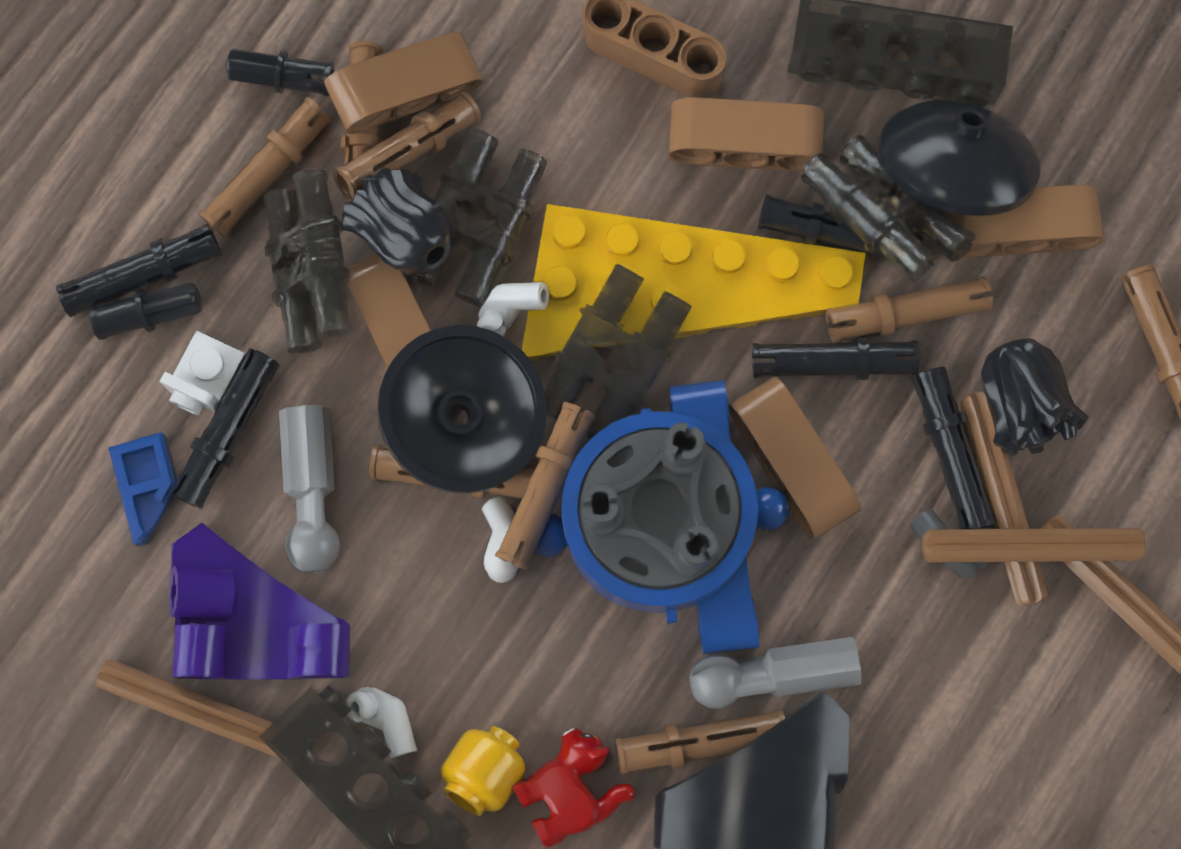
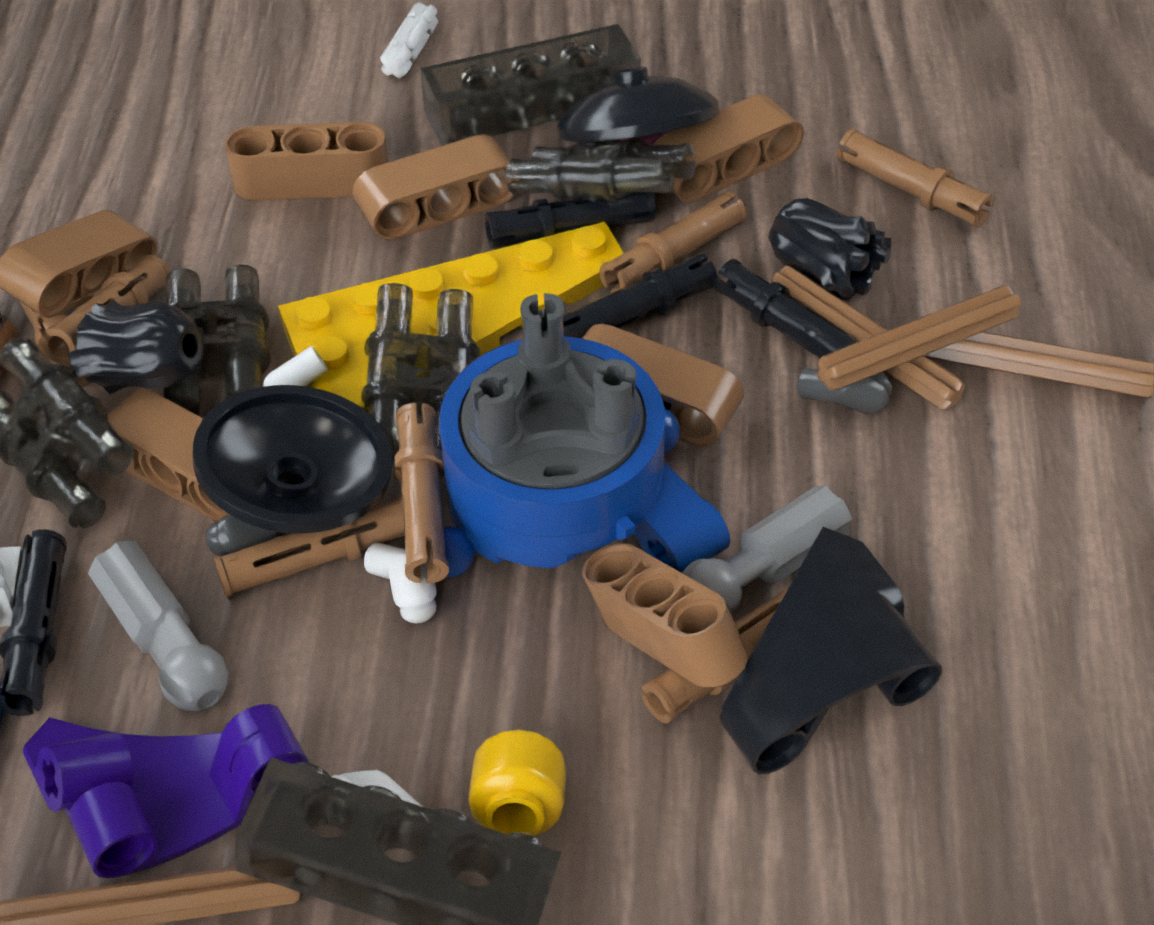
camera: 30 degrees left, 30 degrees down
red animal [512,728,635,848] -> none
none -> medium nougat beam [582,543,748,687]

